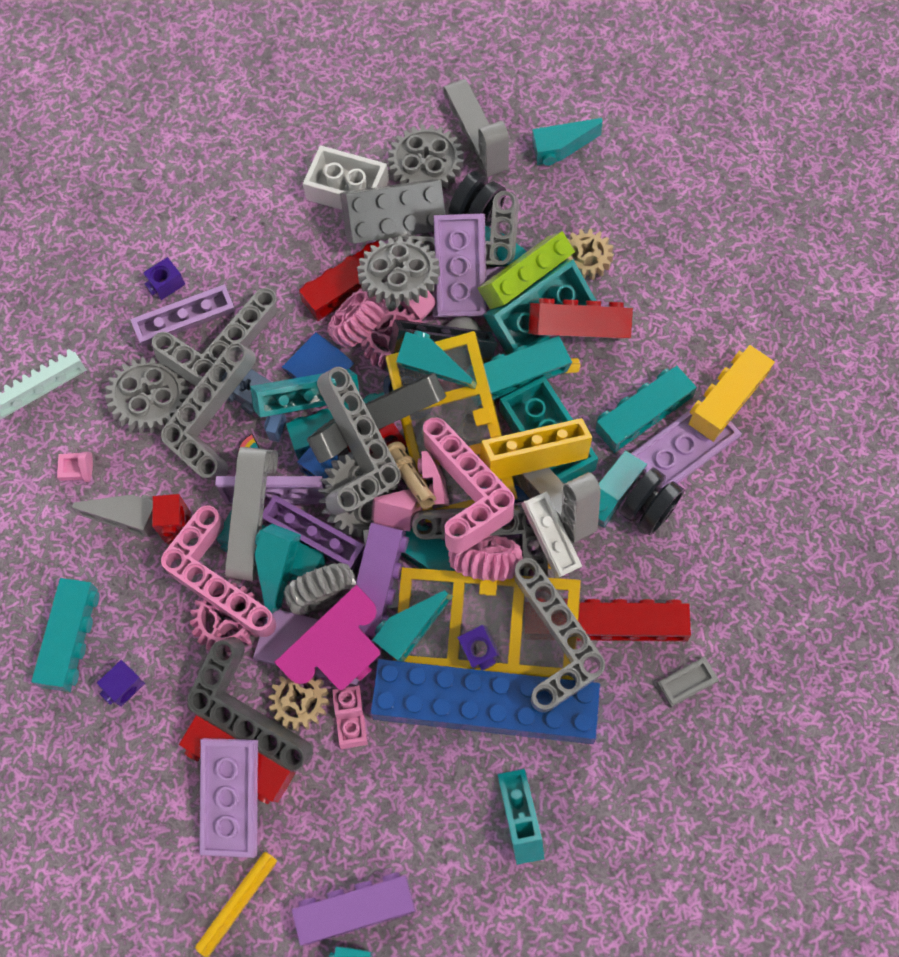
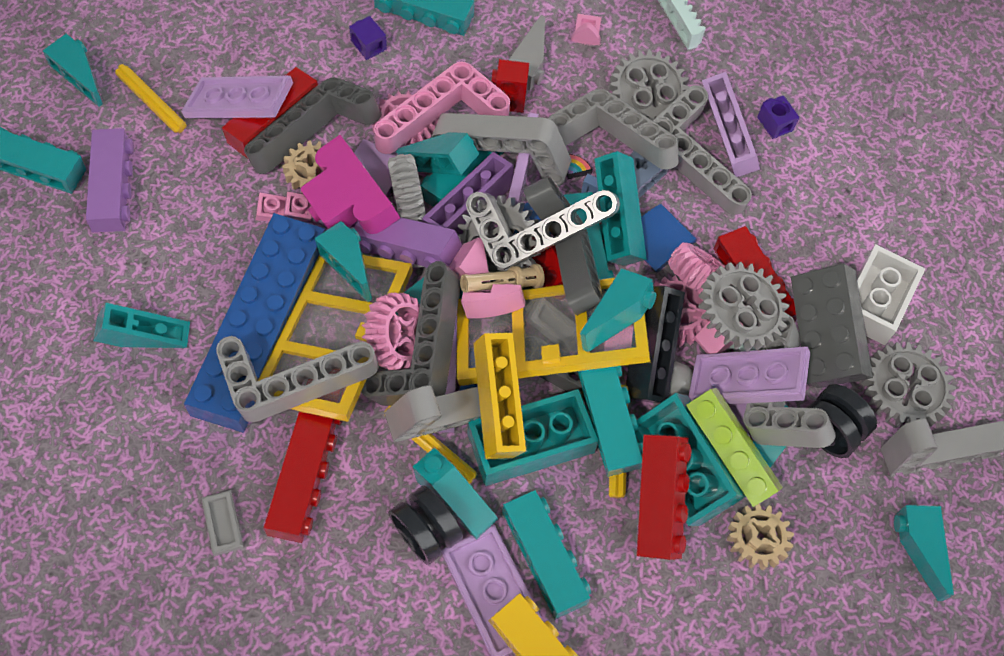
camera: 90 degrees right, 5 degrees down
bright pink beam [423,417,514,553] -> none
dark purple brick [458,625,501,671] -> none
white tile [521,492,582,579] -> none

